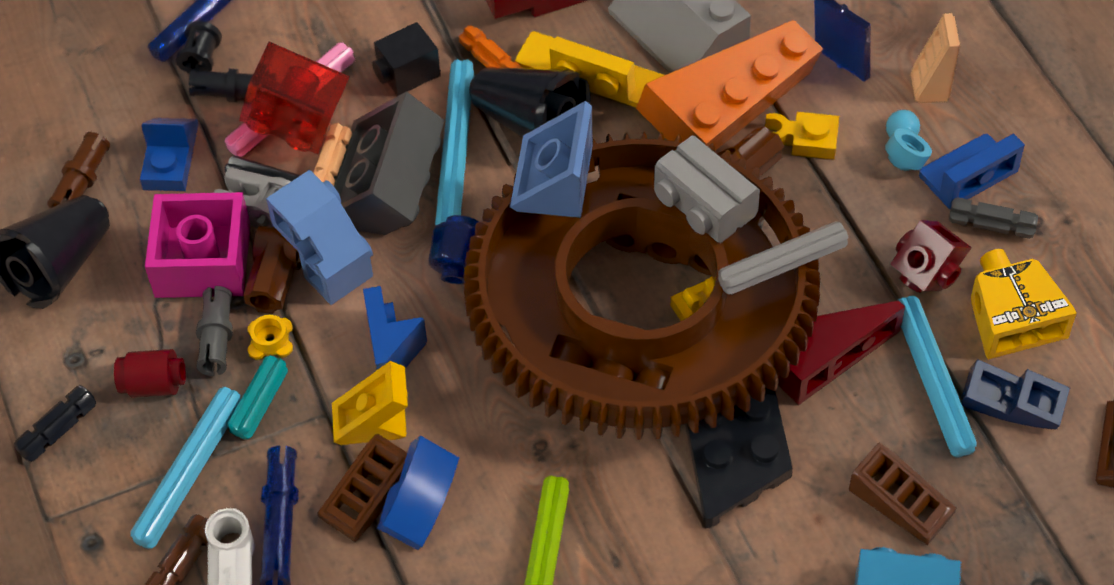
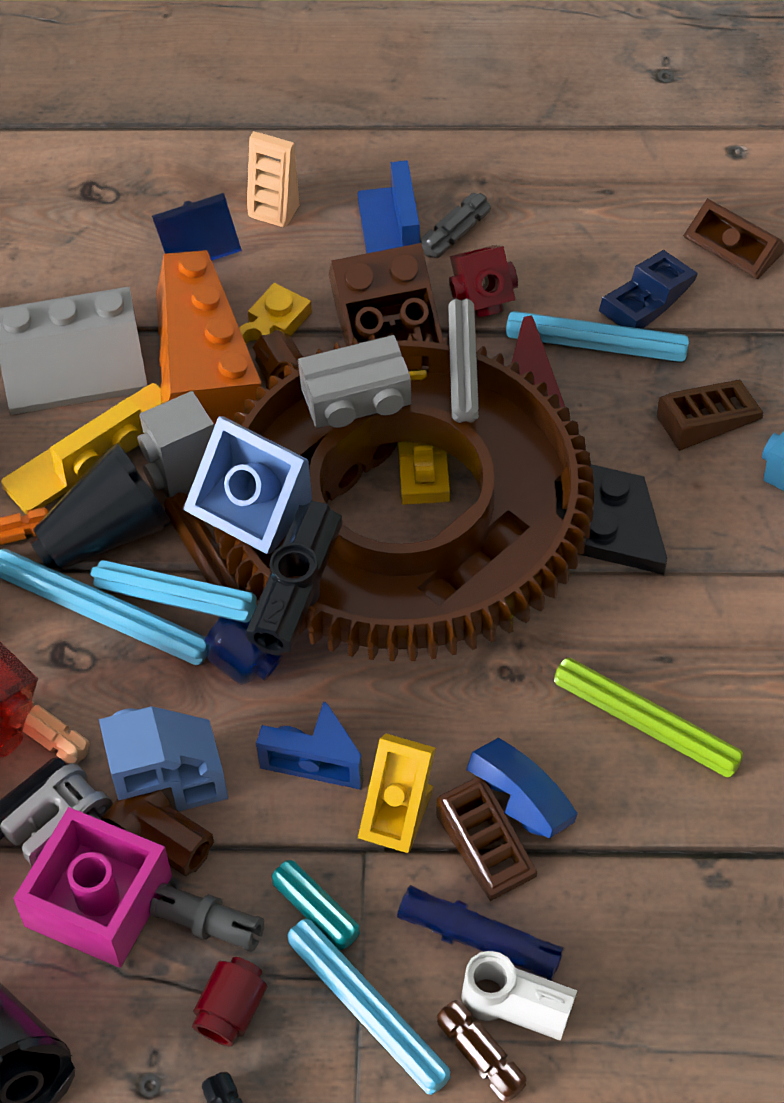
camera: 65 degrees left, 0 degrees up
yellow plate [247,315,293,360] -> none
dark grey slope [334,91,445,235] -> none
medium azure plate [885,110,932,171] -> none
yellow torso [971,249,1077,360] -> none
none -> medium azure axle [91,560,257,622]
none -> light grey brick [137,391,214,498]
none -> black piece [246,500,342,656]
none -> reddish brown slope [328,243,444,376]

